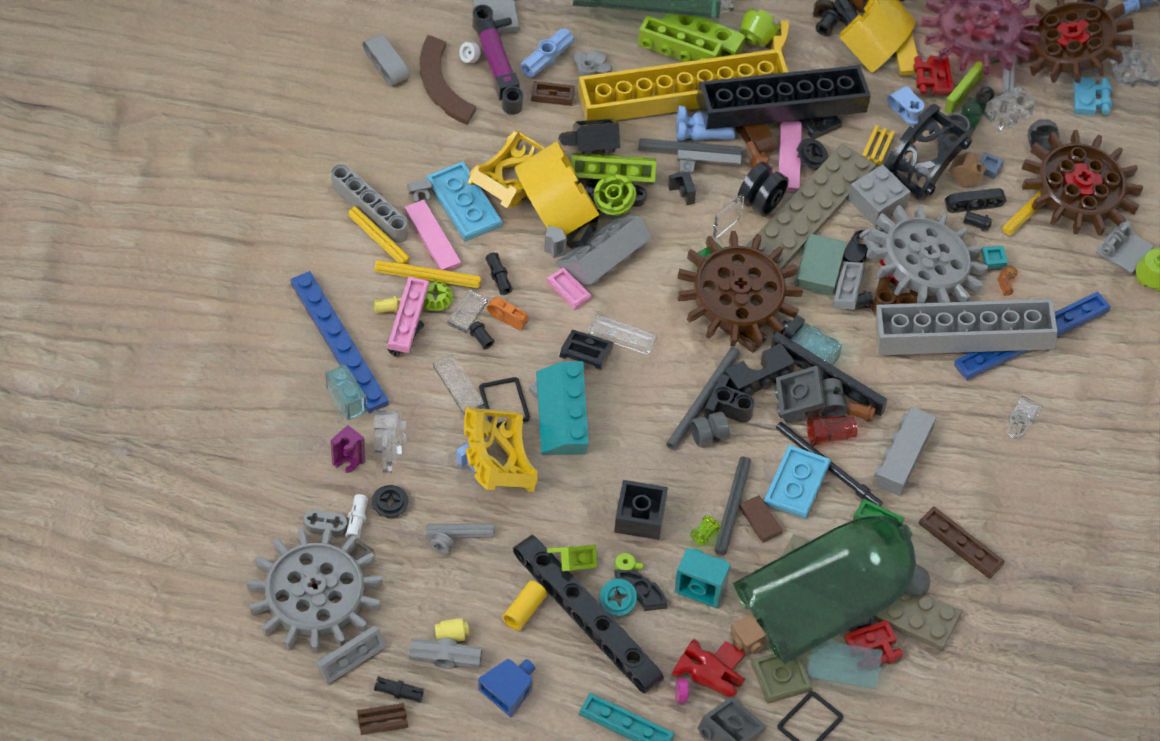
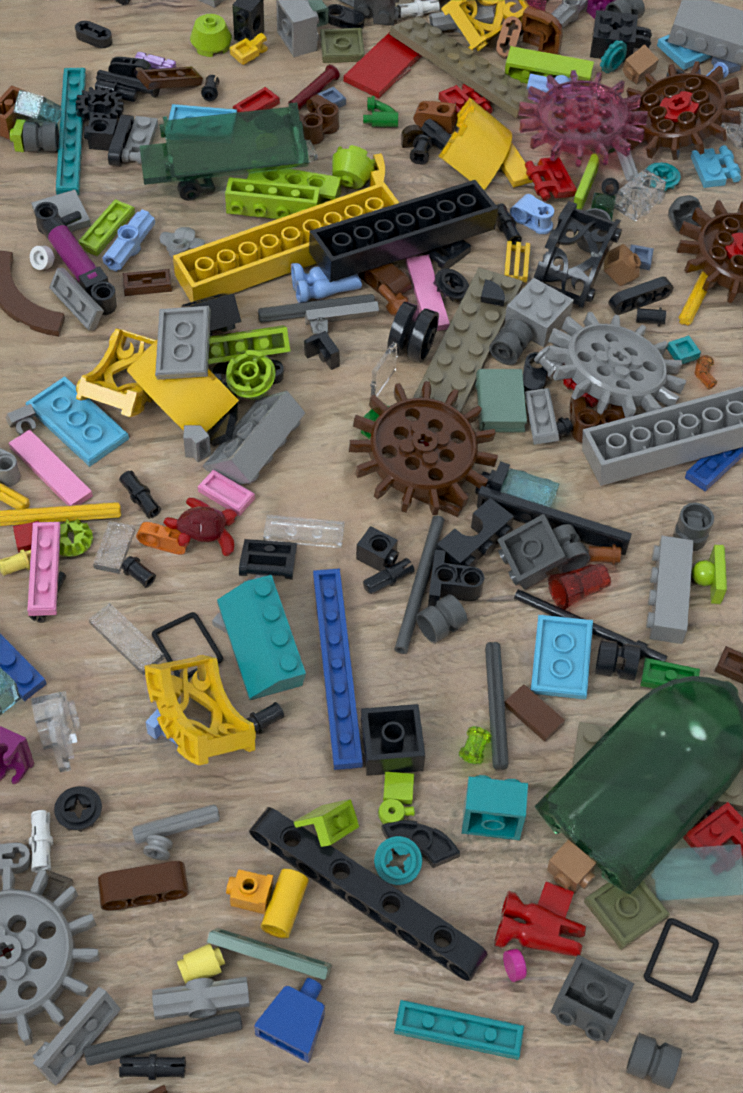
camera: 15 degrees left, 0 degrees up
none -> red tile [13,521,39,553]
none -> light grey tile [49,268,104,330]
none -> lime tile [78,199,135,257]
none -> dark grey axle [84,1011,242,1066]
none -> reddish brown beam [98,861,189,911]
none -> light grey tile [155,306,211,380]
none -> animal [163,498,237,556]
none -> black plate [177,170,216,201]
none -> sand green tile [207,928,332,980]
none -> light orange brick [226,869,274,914]
none -> black pin [246,702,285,733]
none -> blue plate [313,568,363,770]
none -> black brick [356,526,399,571]
none -> black axle [363,558,414,594]
none -> lime tile [383,772,414,805]
none -> black tile [480,279,505,306]
none -> dark grey wheel [489,319,533,365]
none -> black pin [496,203,522,245]
none -> black wheel [595,639,640,681]
none -> teal gear [644,162,681,191]
none -> dark grey wheel [673,503,714,551]
none -> lime tile [691,544,727,604]

